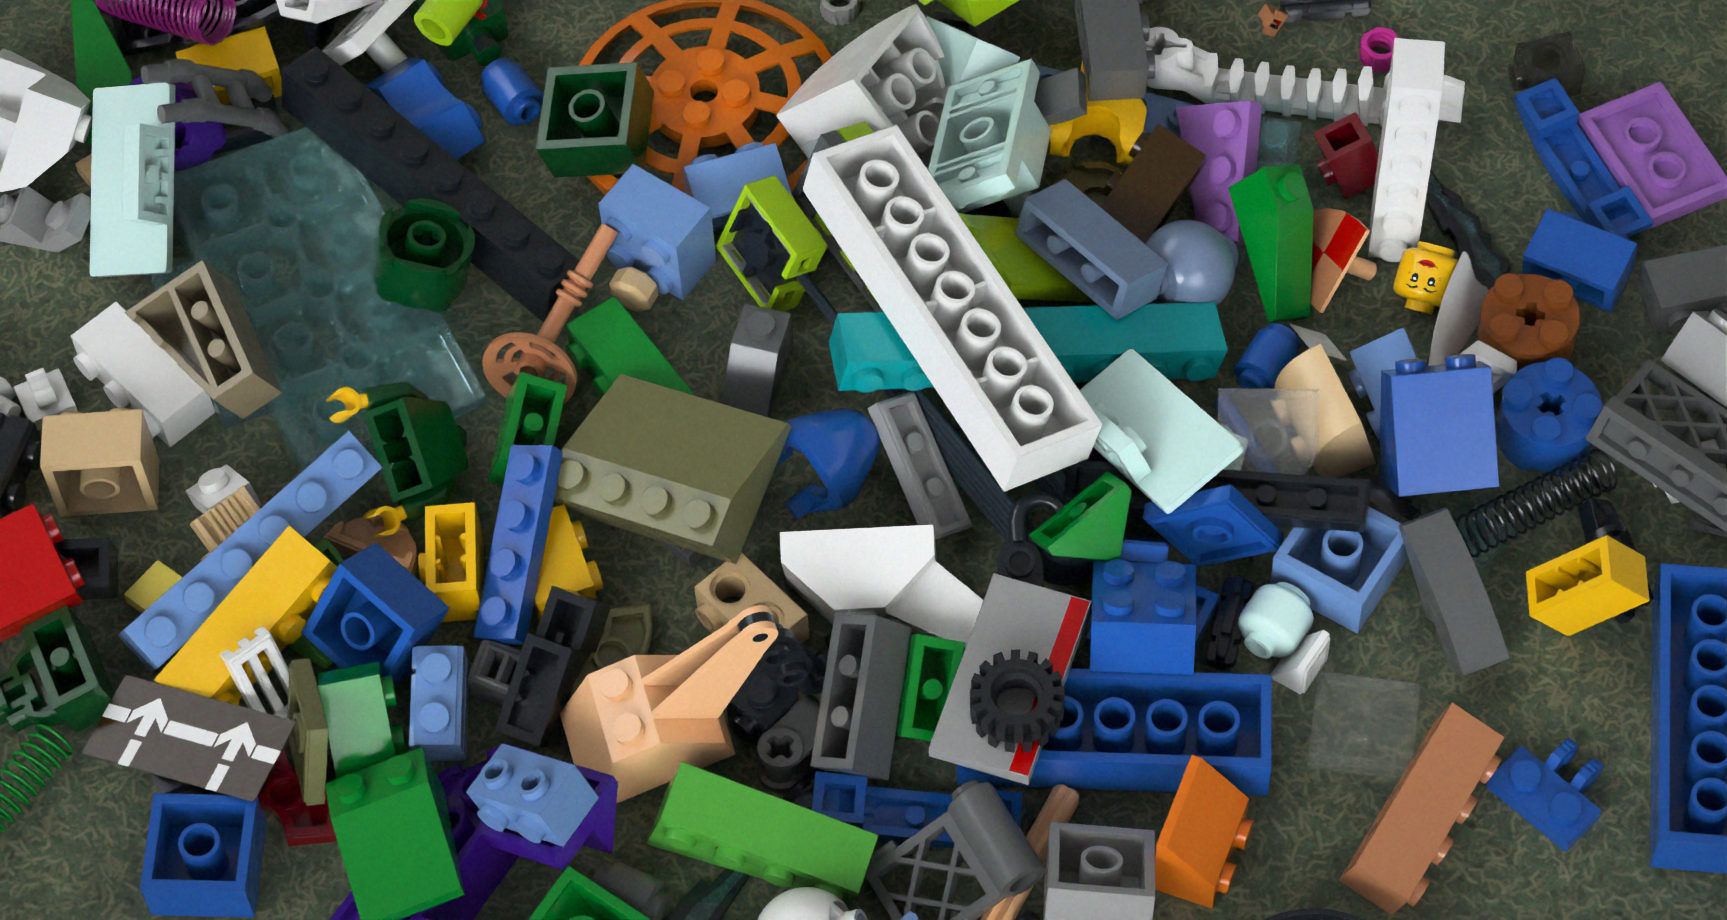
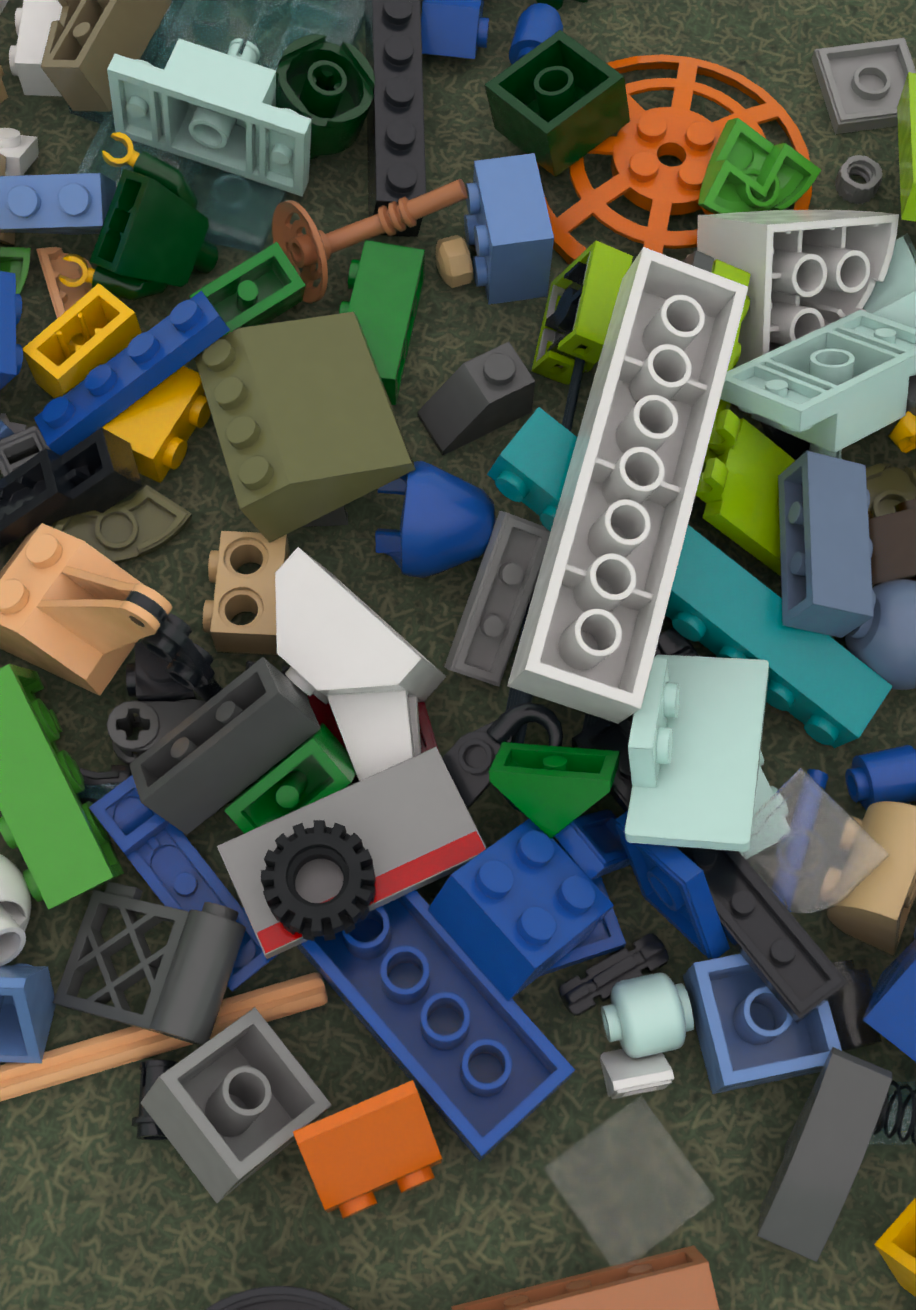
camera: 40 degrees right, 10 degrees up
medium blue brick [683,142,792,231] -> none
none -> light aqua brick [107,38,312,197]
none -> bright green brick [698,118,821,214]

